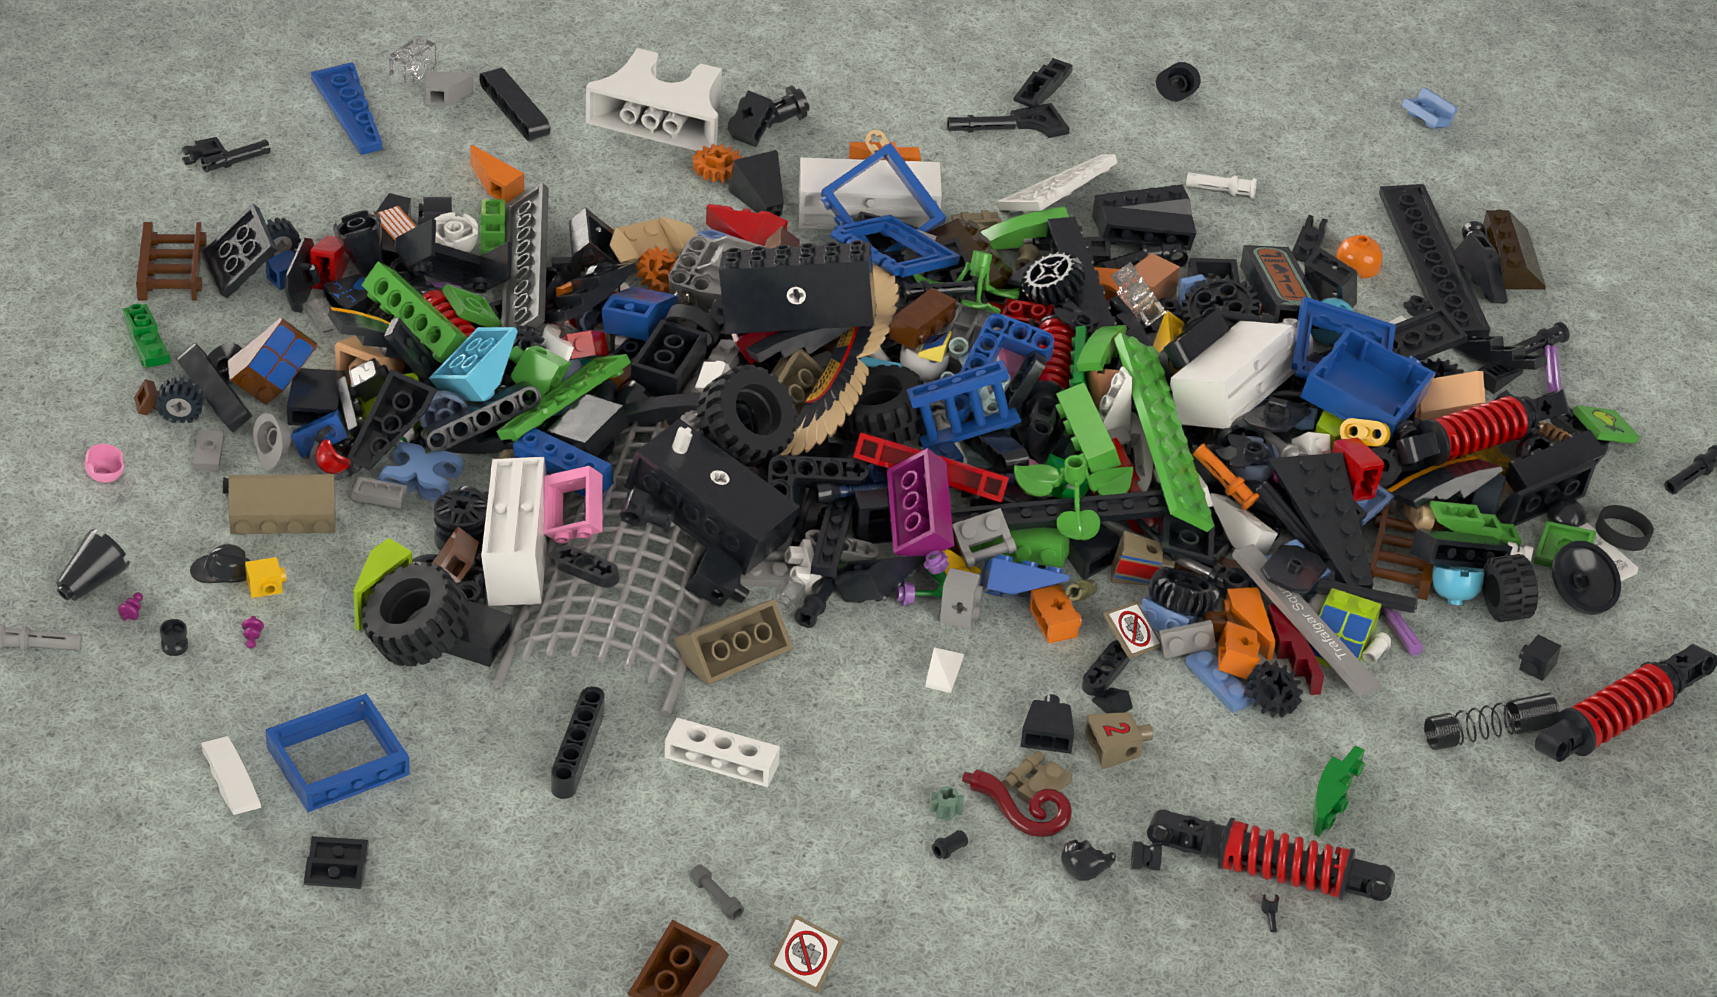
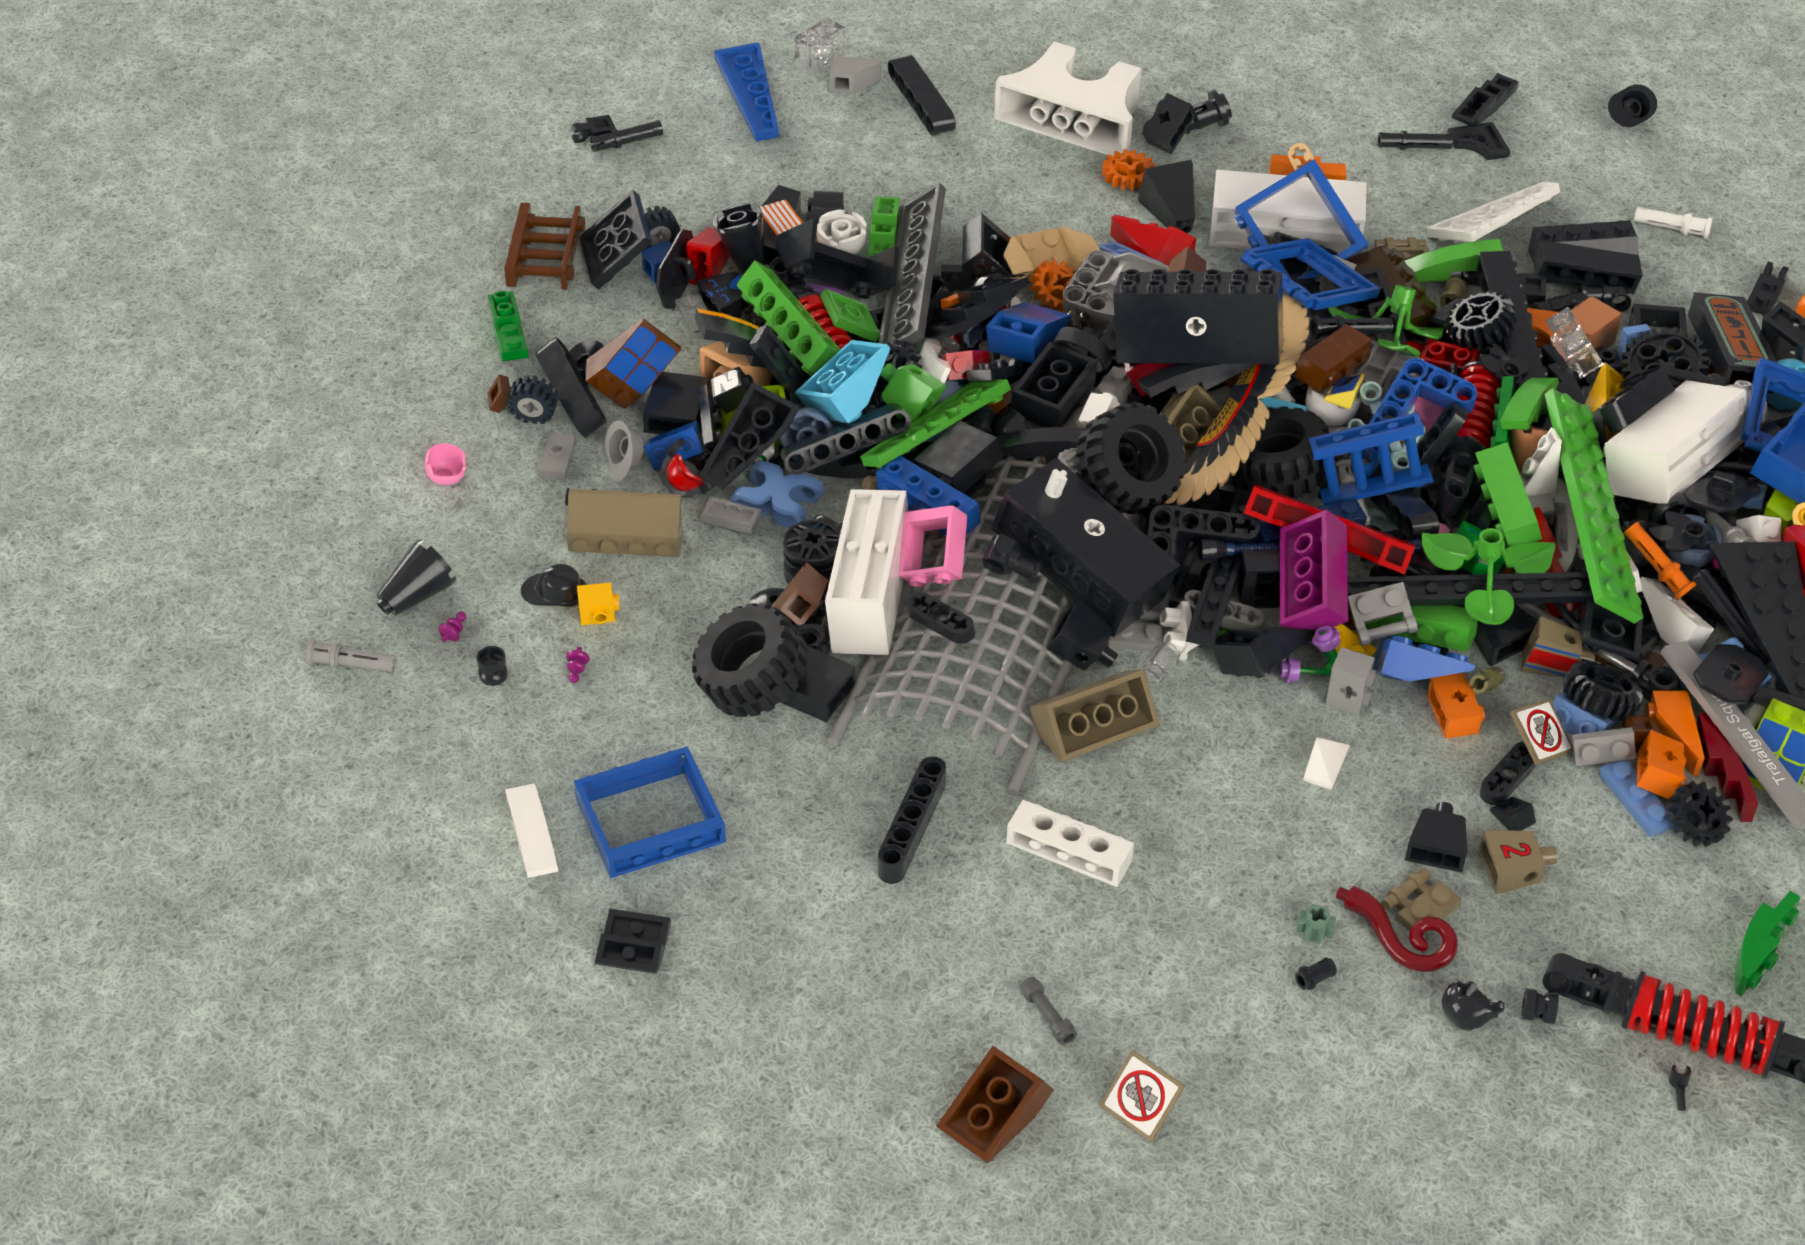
camera: 10 degrees right, 5 degrees up
lime slope [353,538,413,631] -> none
orange slope [470,145,524,204] -> none
black pin [794,568,840,628] -> none
none -> black hinge [967,359,1023,381]

